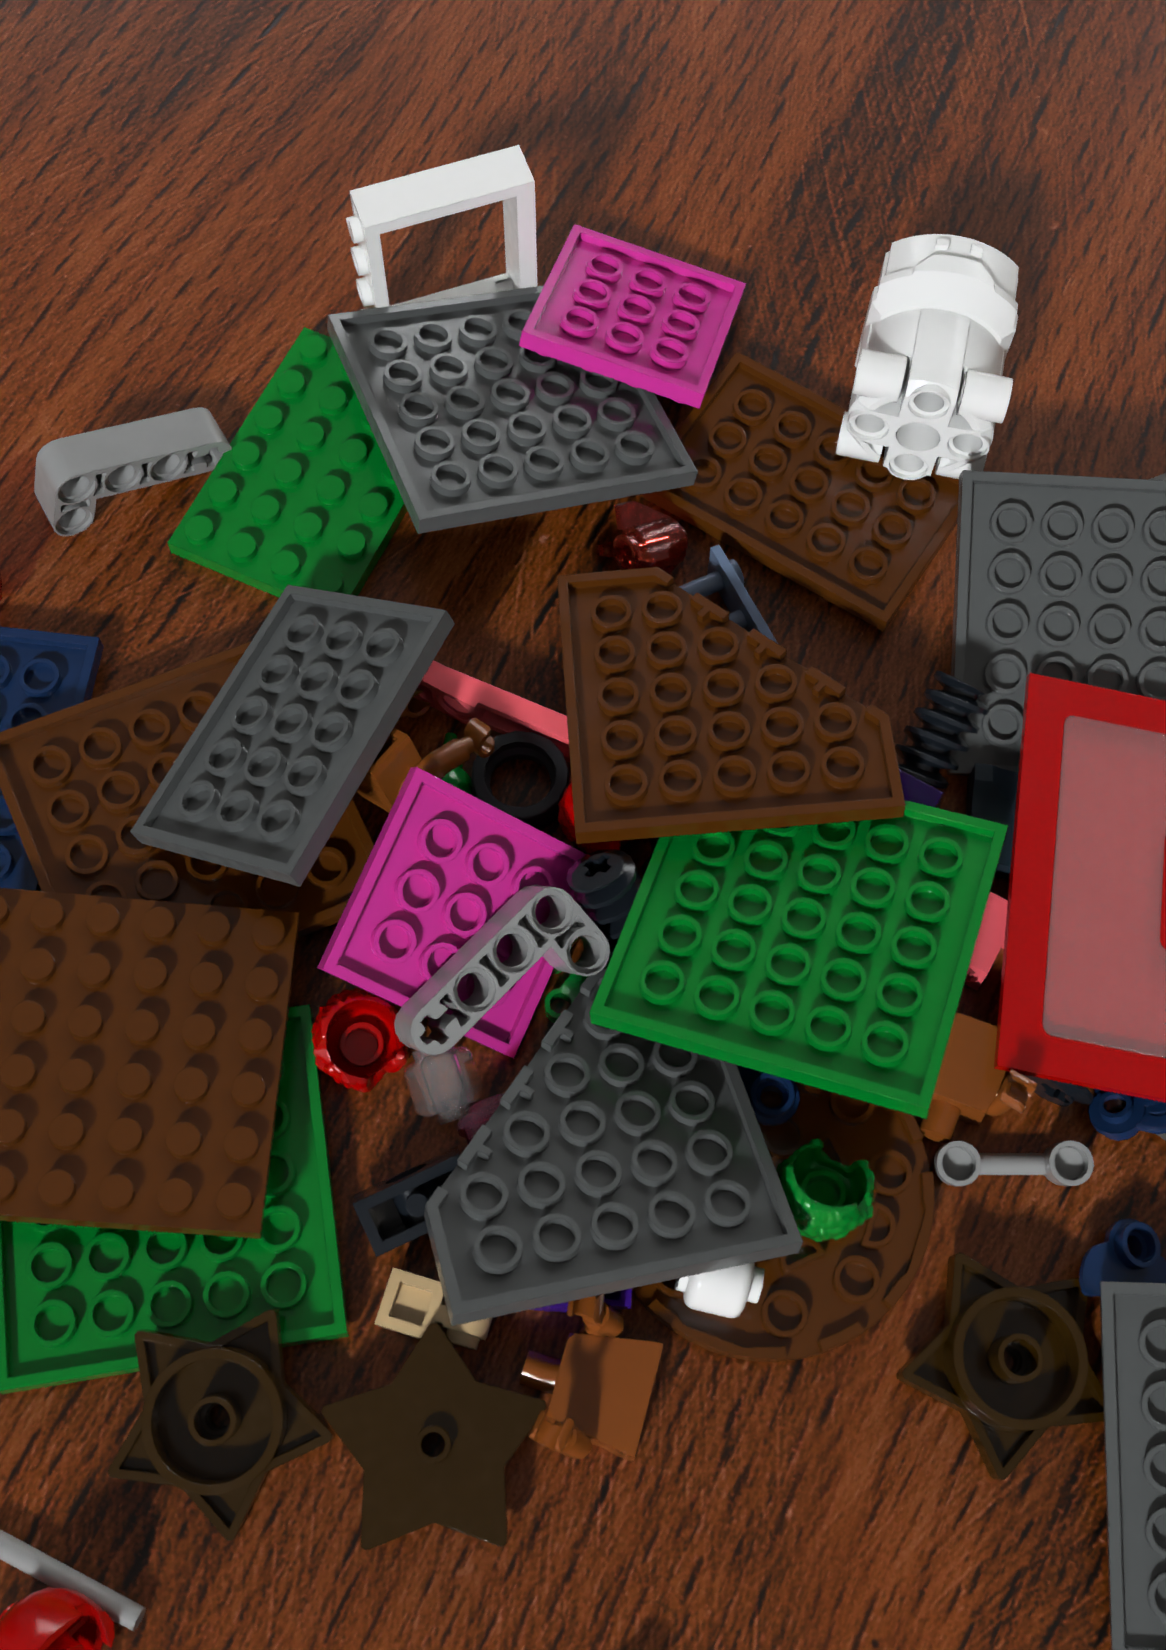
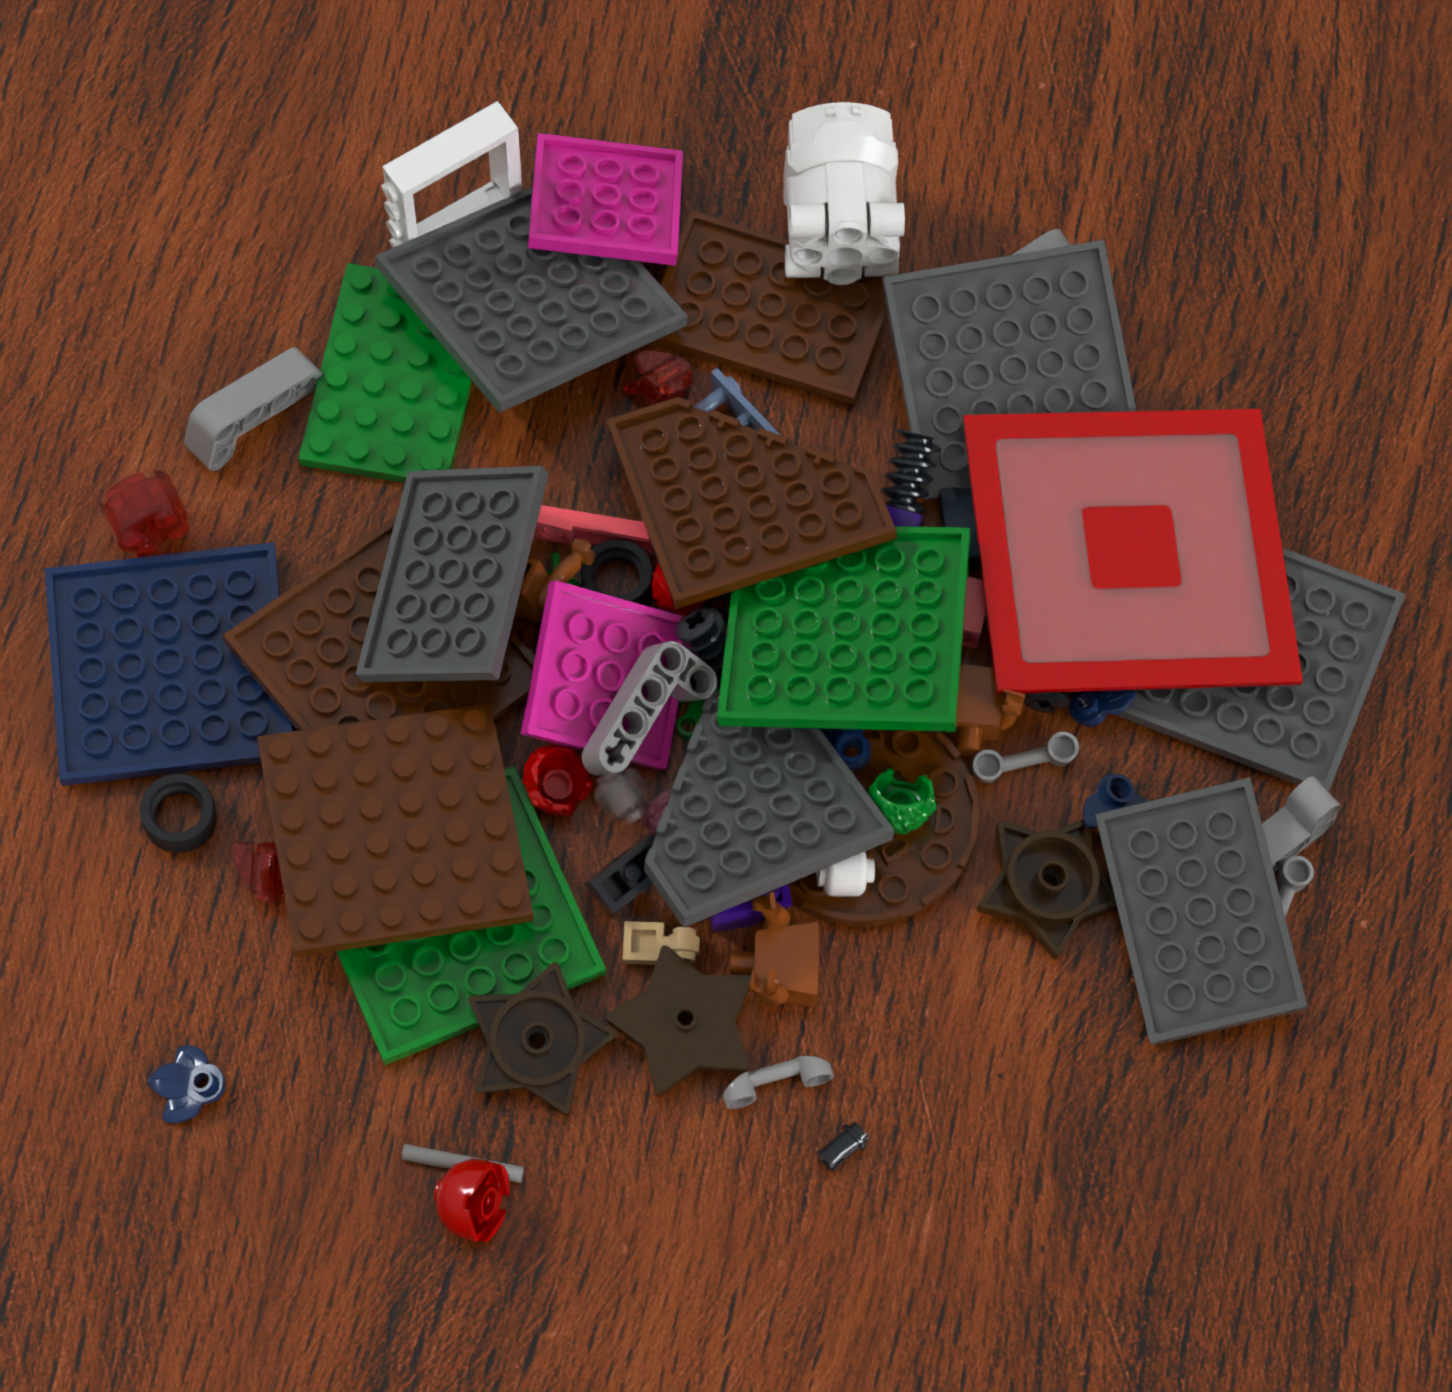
camera: 15 degrees left, 0 degrees up
none -> light grey bar [723,1056,834,1109]

